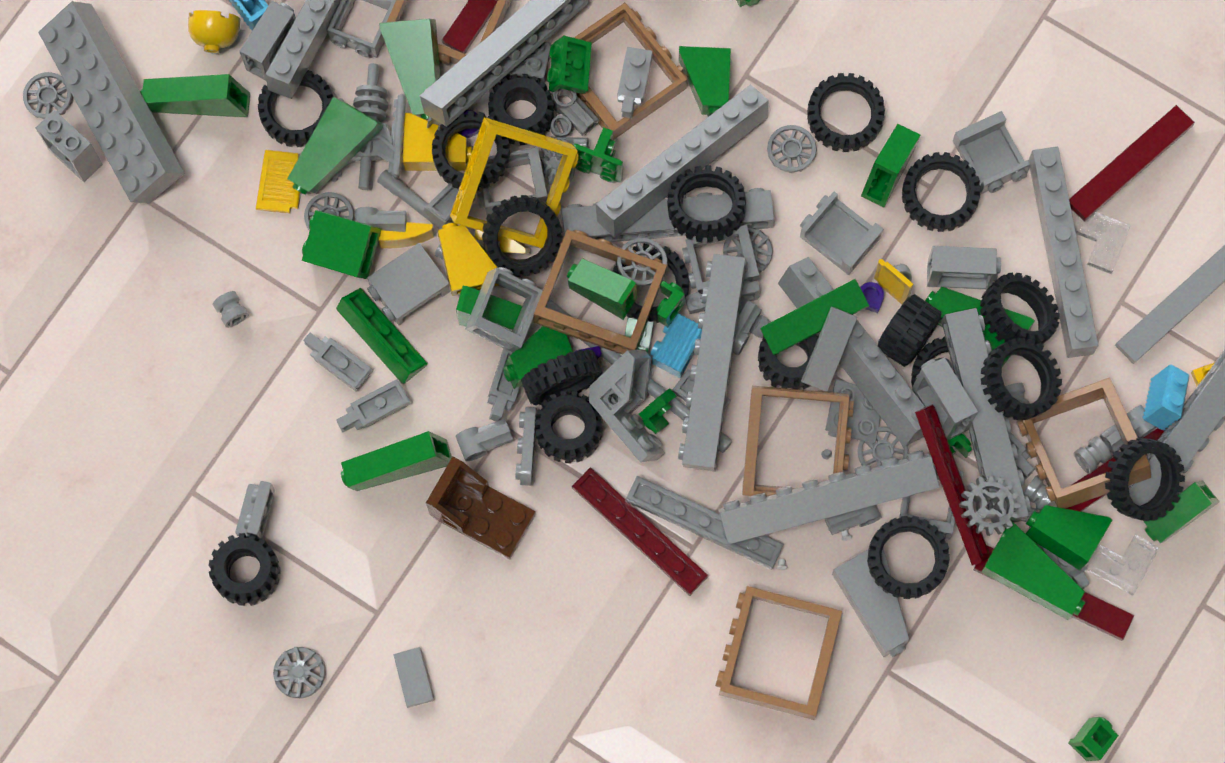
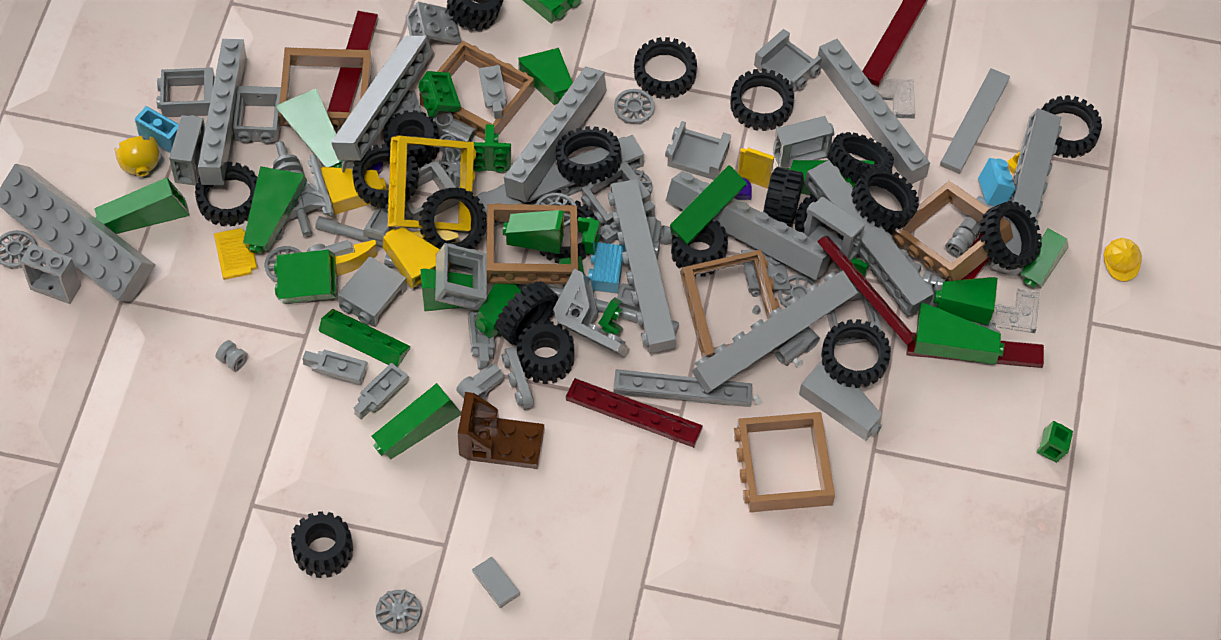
camera: 25 degrees left, 15 degrees down
light grey bracket [235,481,275,539] -> none
light grey tile [801,306,857,392] -> none
green slope [861,123,921,208] -> none
light grey gear [959,475,1021,536] -> none

